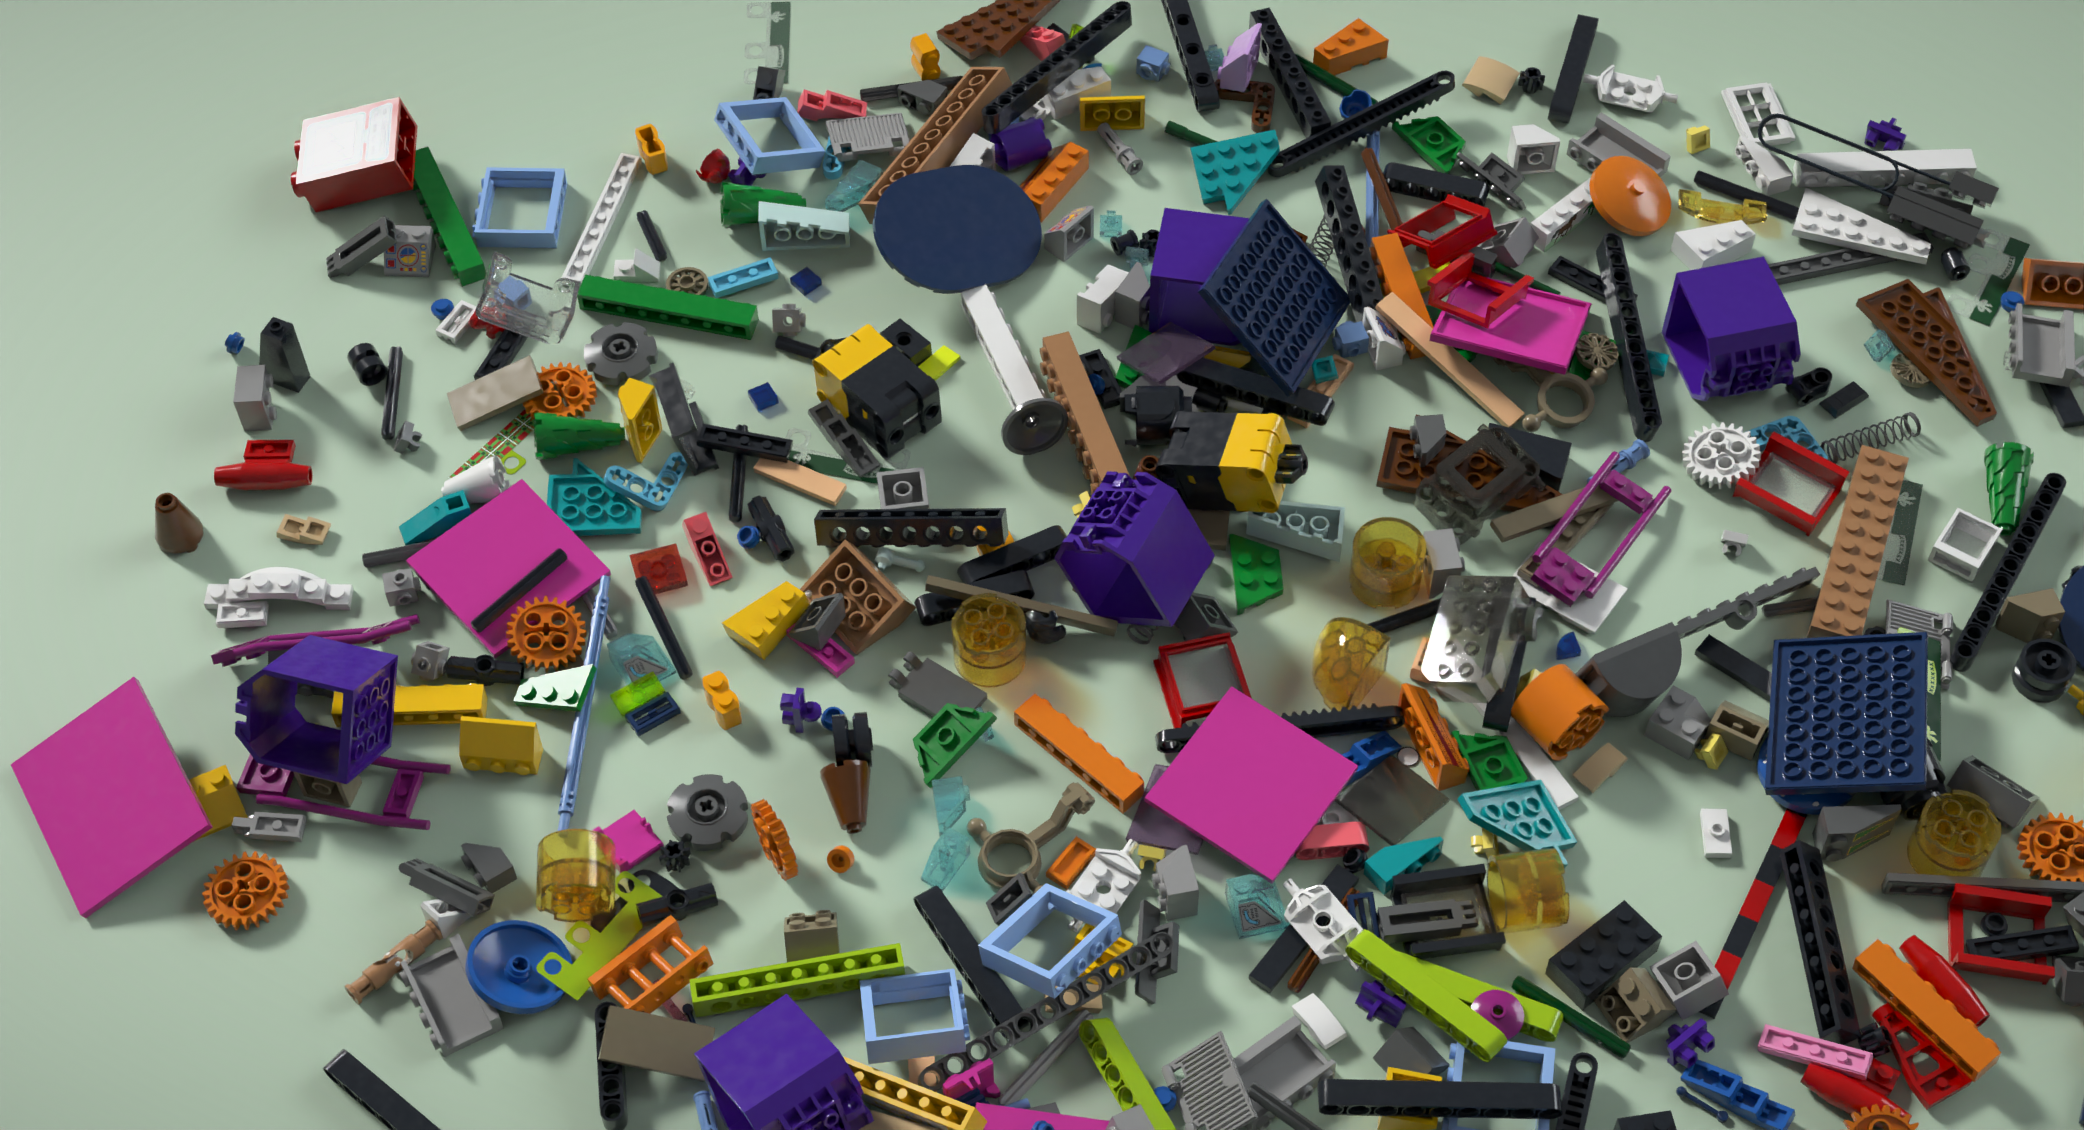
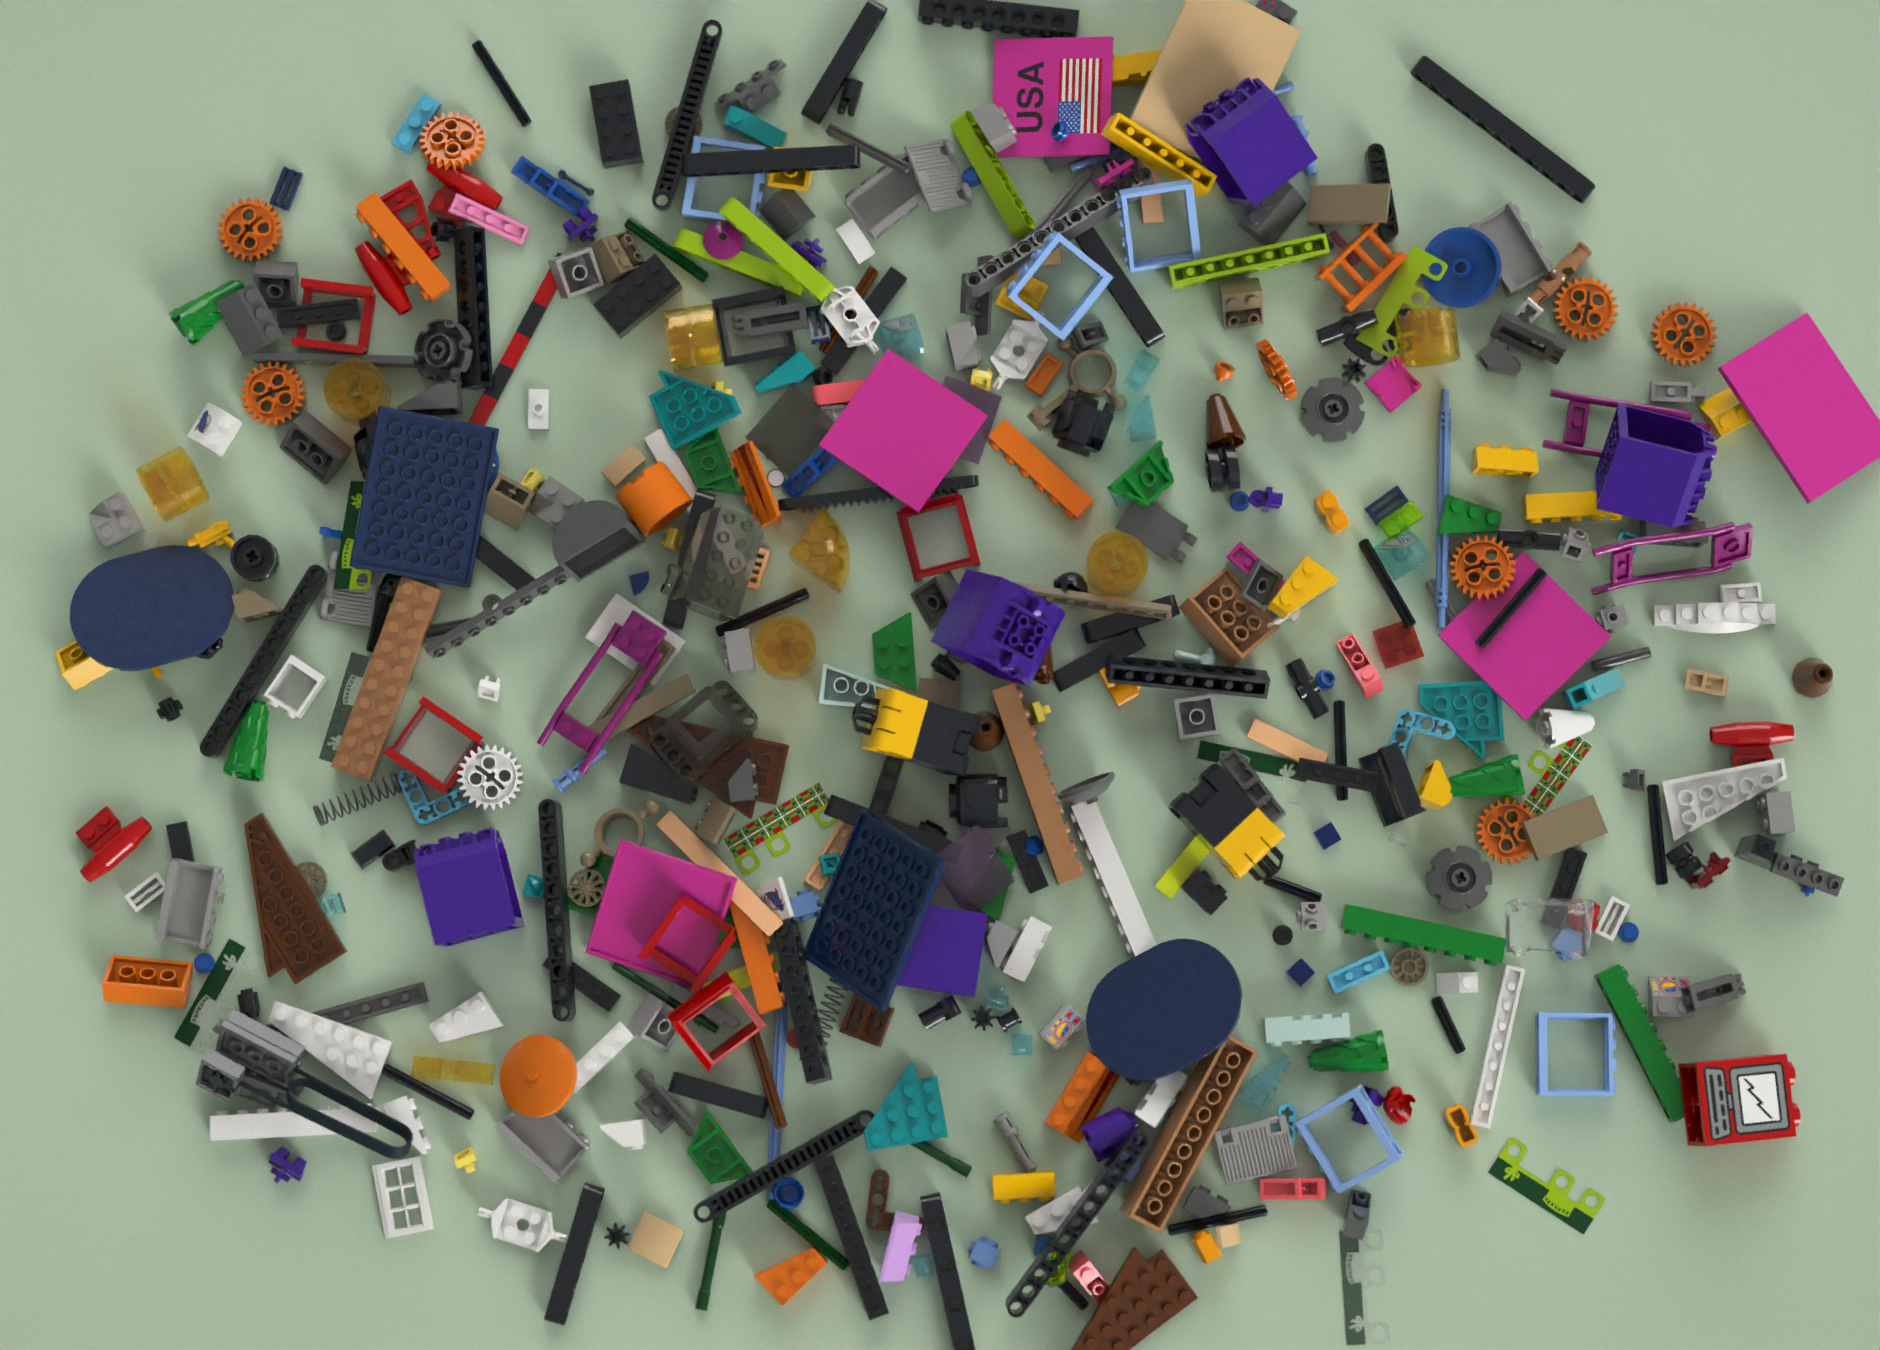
camera: 175 degrees right, 30 degrees up
none -> blue tile [319,526,342,539]
none -> black axle [366,593,390,652]
none -> dark grey piece [414,319,473,384]
none -> dark tan slope [694,798,737,846]
none -> dark green piece [695,1212,727,1311]
none -> piece [723,783,838,874]
none -> black piece [1052,389,1116,458]
none -> tan slope [1216,1222,1241,1248]
none -> black plate [1272,925,1293,945]
none -> piece [1488,1138,1604,1235]
none -> orange gear [1552,276,1619,342]
none -> white wing [1661,757,1788,841]
none -> dark red piece [1682,852,1731,889]
none -> dark grey bracket [1769,853,1844,897]

